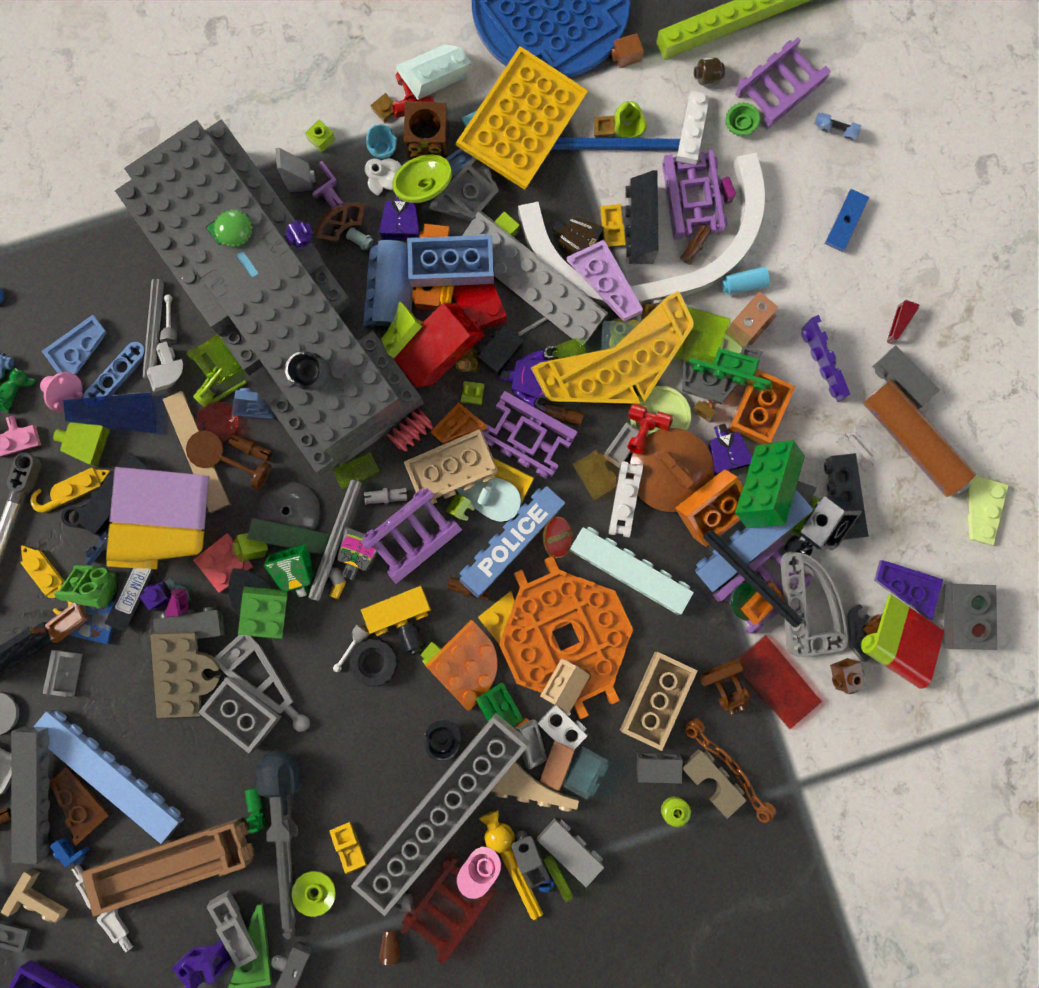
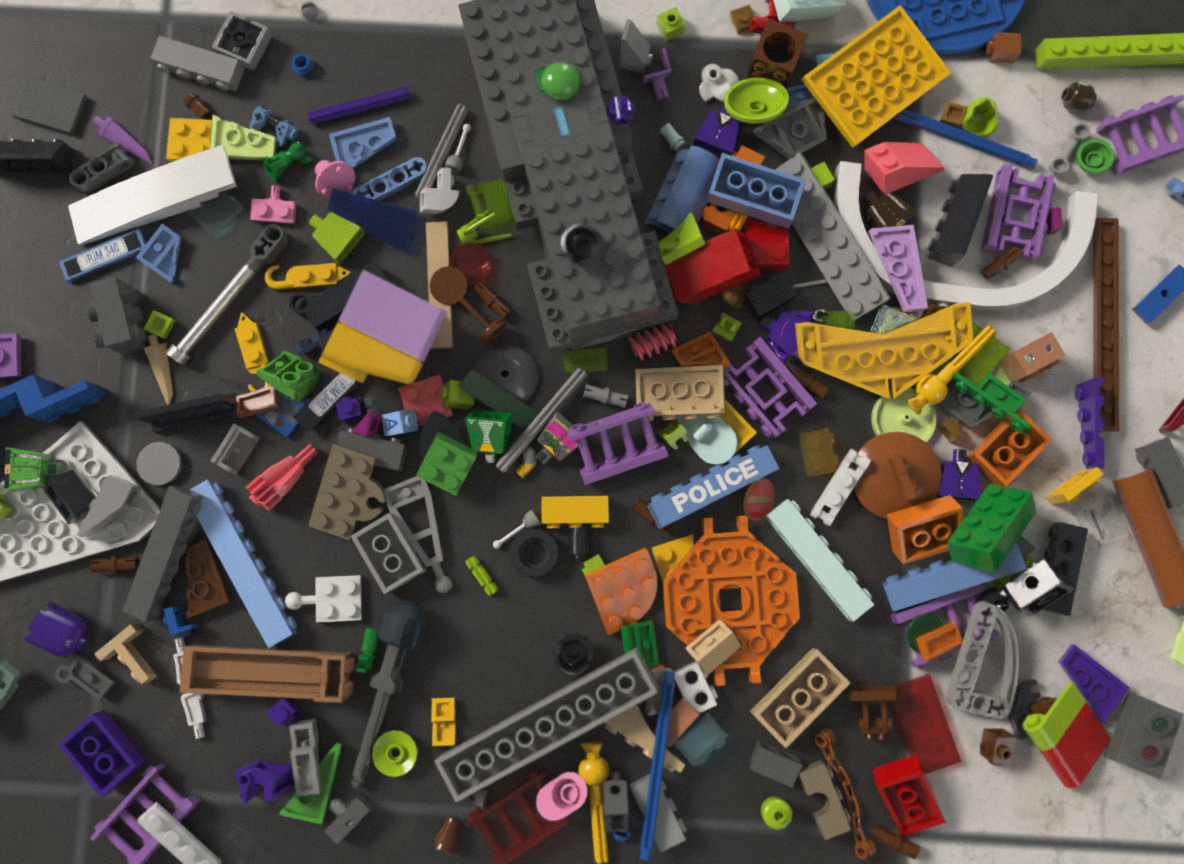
camera: 25 degrees right, 0 degrees up
medium blue wing [232,388,275,420] -> none
reddish brown brick [314,202,365,242] -> none
medium azure hair [366,124,397,159] -> none
clear neon green tile [544,855,573,902] -> none
yellow slope [600,204,625,247] -> none
light grey tile [603,422,639,468] -> none
red bar [627,403,673,454] -> none
white plate [676,90,710,165] -> none
black axle [703,529,803,628] -> none
medium azure brick [721,266,770,296] -> none
none -> coral piece [246,444,318,511]
none -> dark purple brick [266,697,304,727]
none -> white plate [285,575,362,622]
none -> dark purple axle [308,87,411,125]
none -> light blue brick [381,409,419,436]
none -> lime axle [465,556,498,596]
none -> blue piece [640,671,675,861]
none -> coral slope [864,142,944,194]
none -> reddish brown pin [871,824,920,860]
none -> red slope [873,754,946,837]
none -> yellow piece [908,325,996,416]
none -> yellow plate [1045,467,1103,505]
none -> light grey bar [1049,123,1091,176]
none -> reddish brown plate [1093,217,1119,432]

